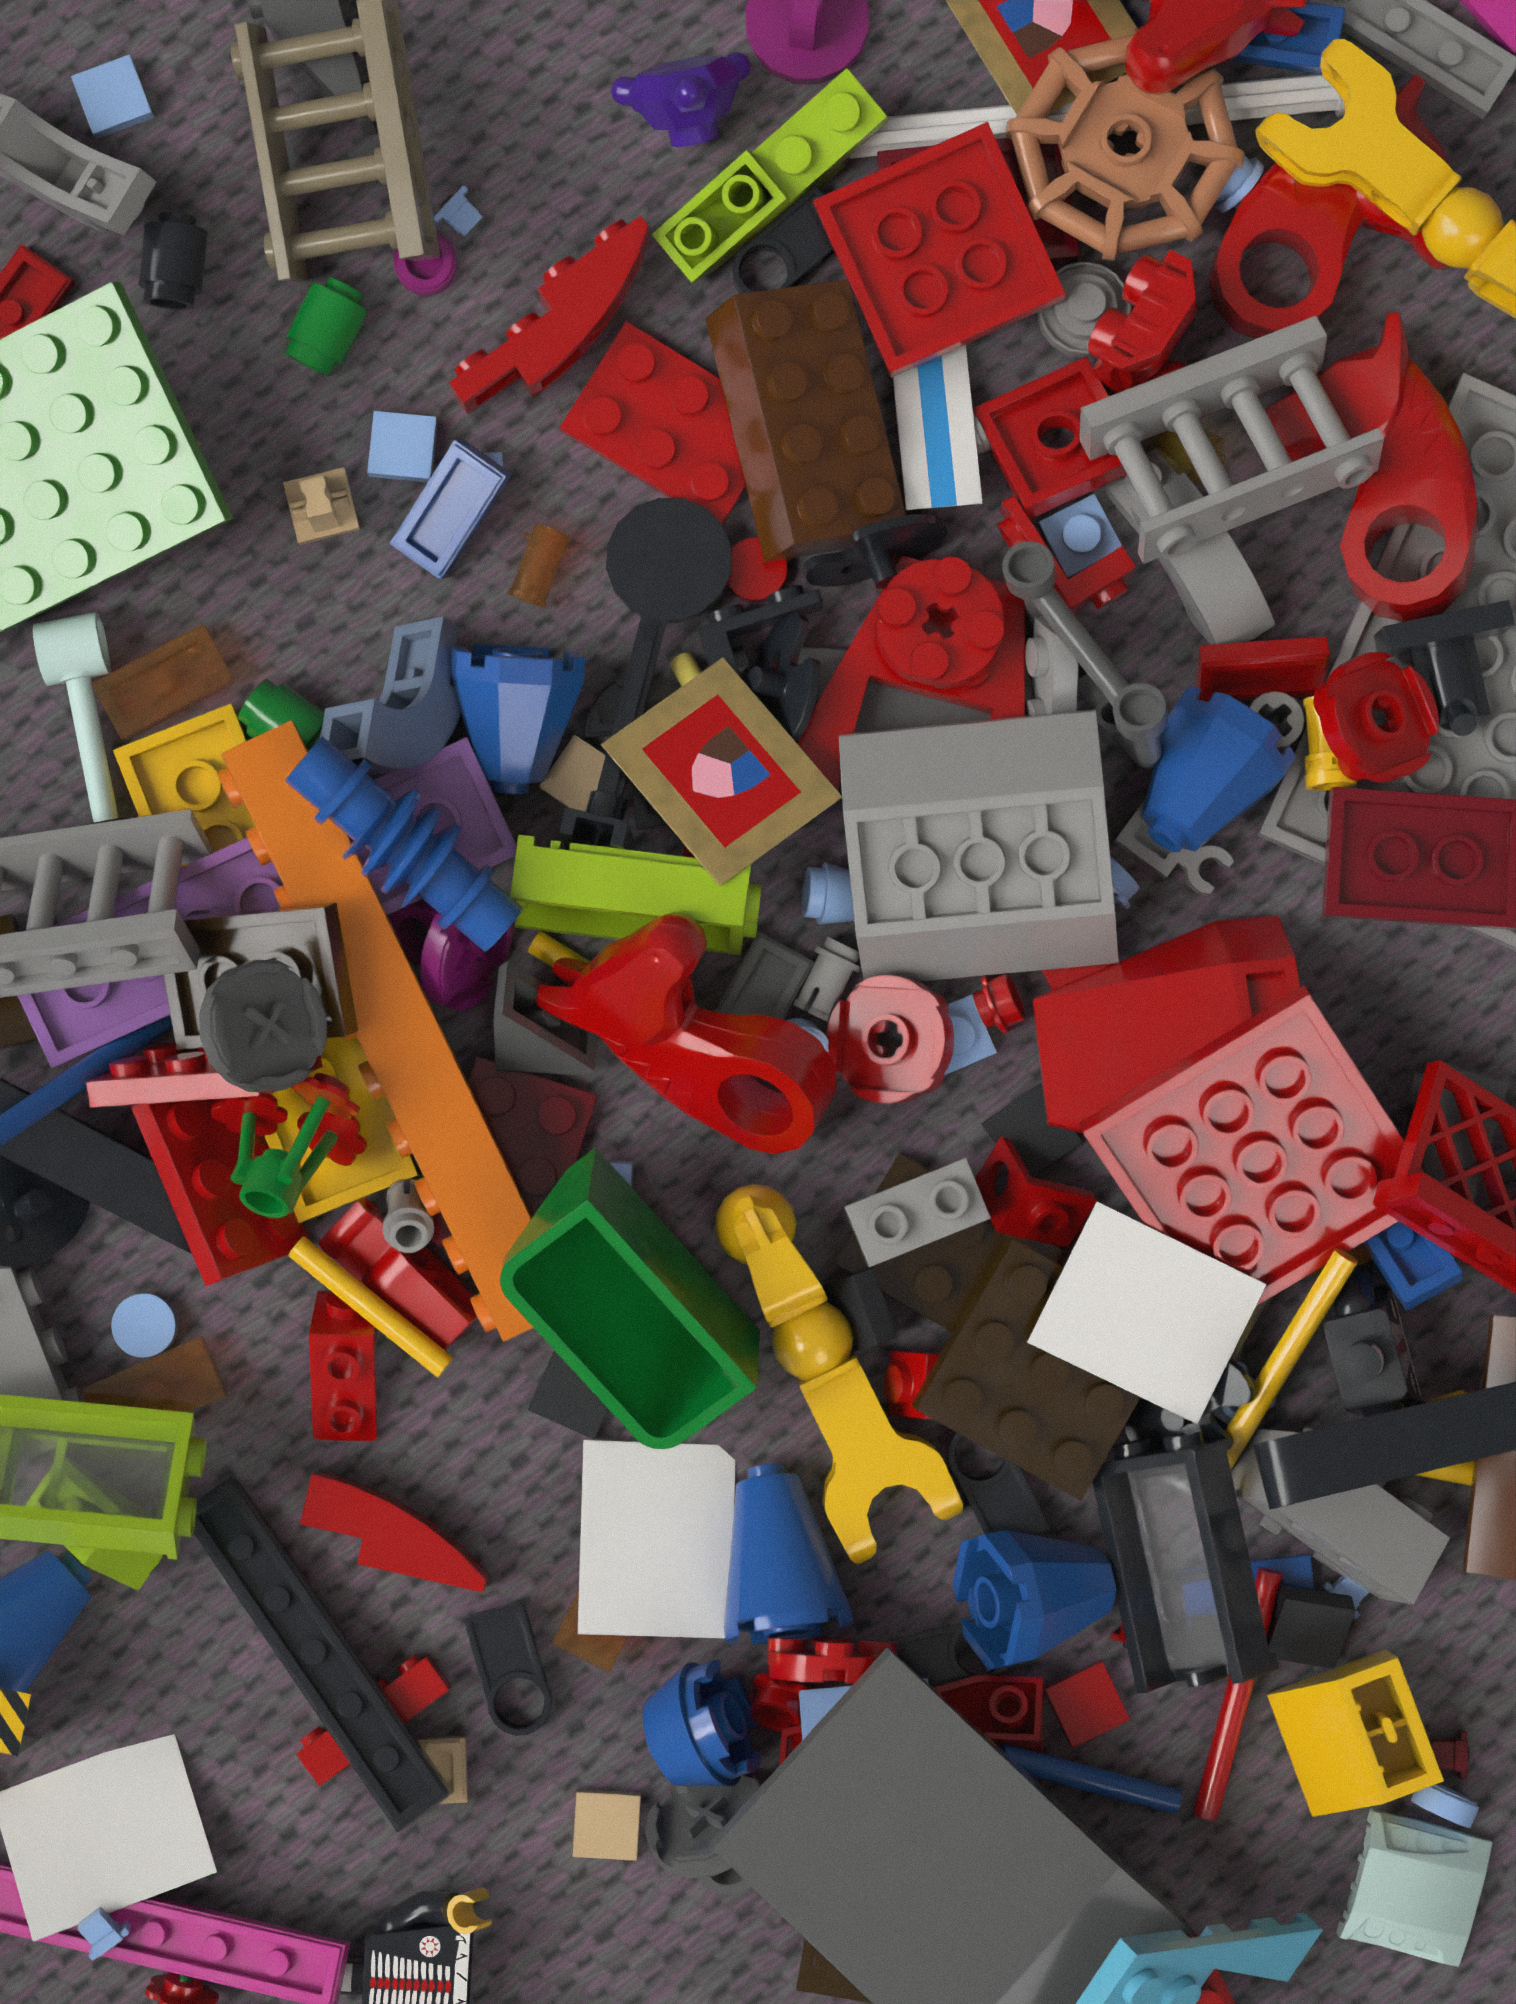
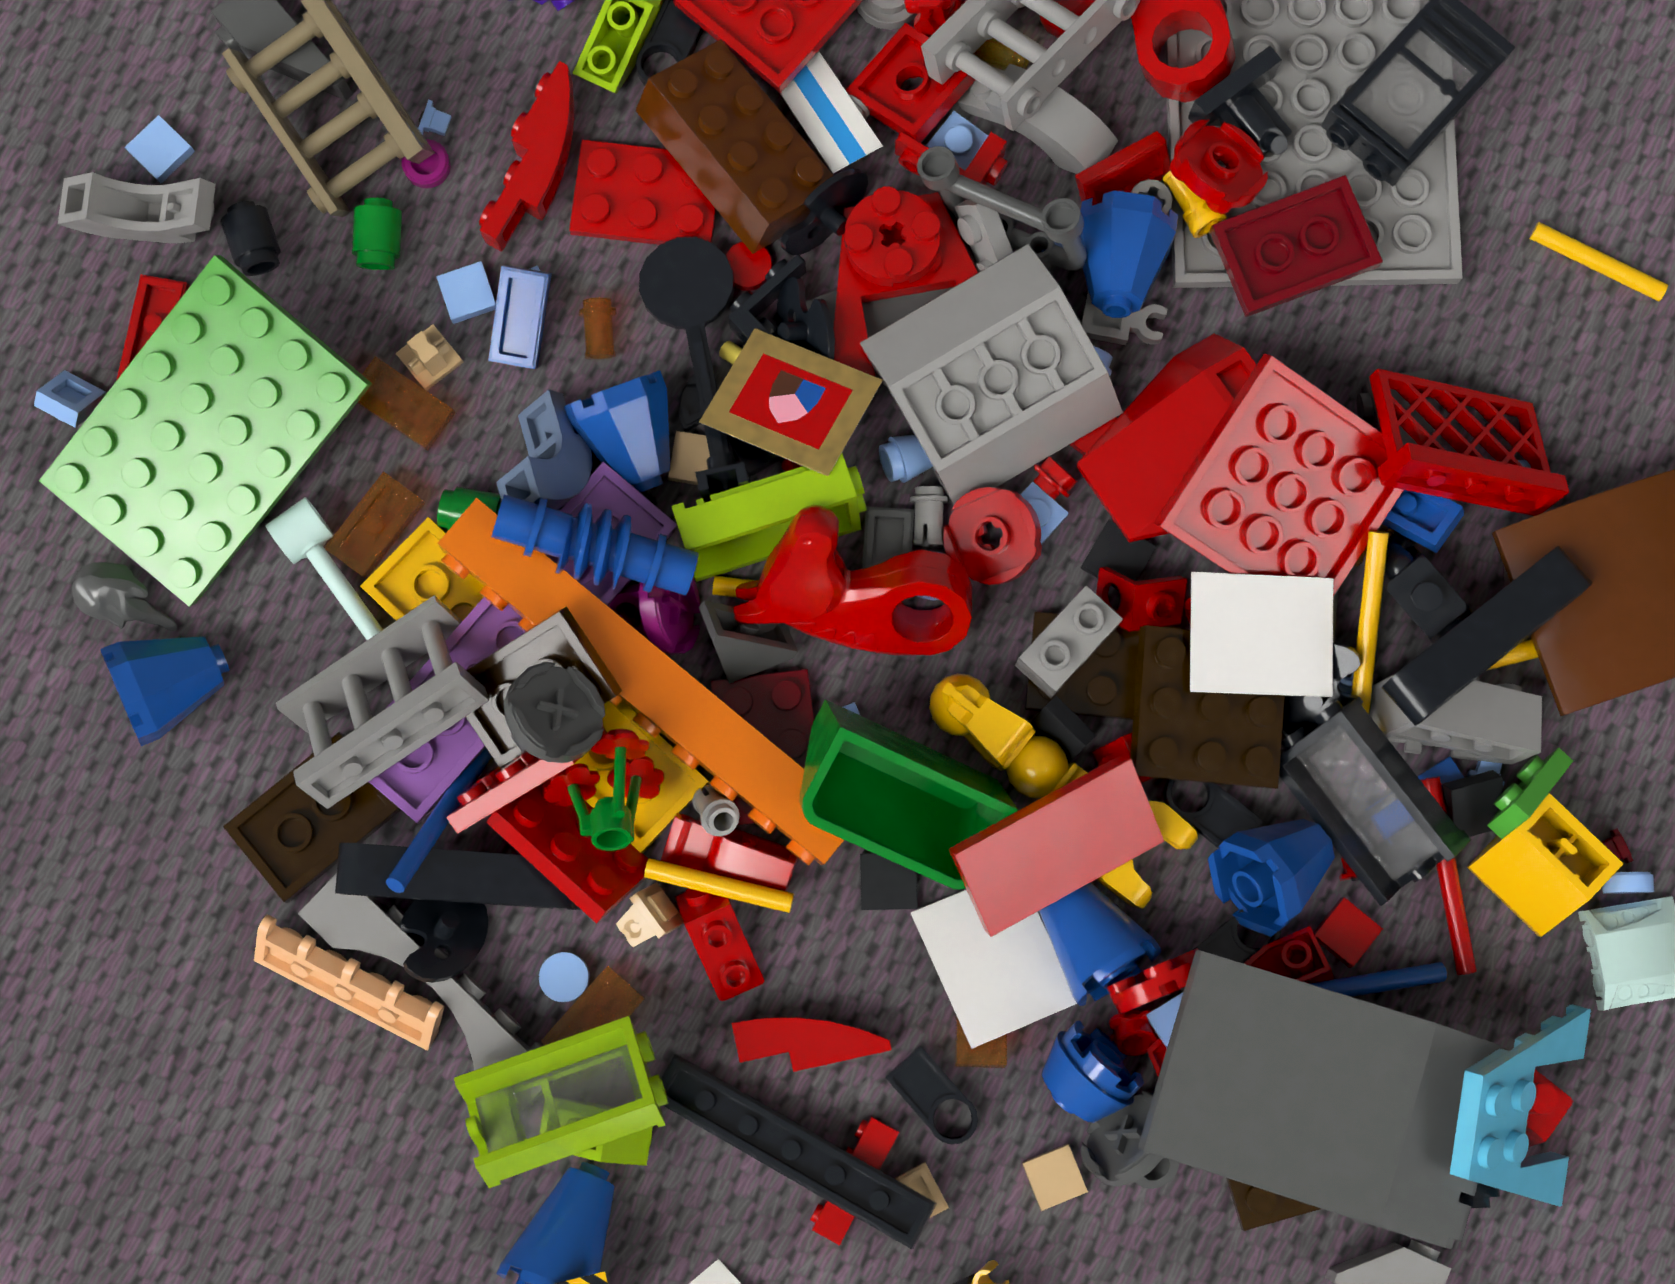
camera: 25 degrees left, 5 degrees down
none -> clear orange plate [357,356,455,451]
none -> tan brick [616,882,684,947]
none -> tile [949,753,1164,937]
none -> bright green plate [1487,747,1573,839]

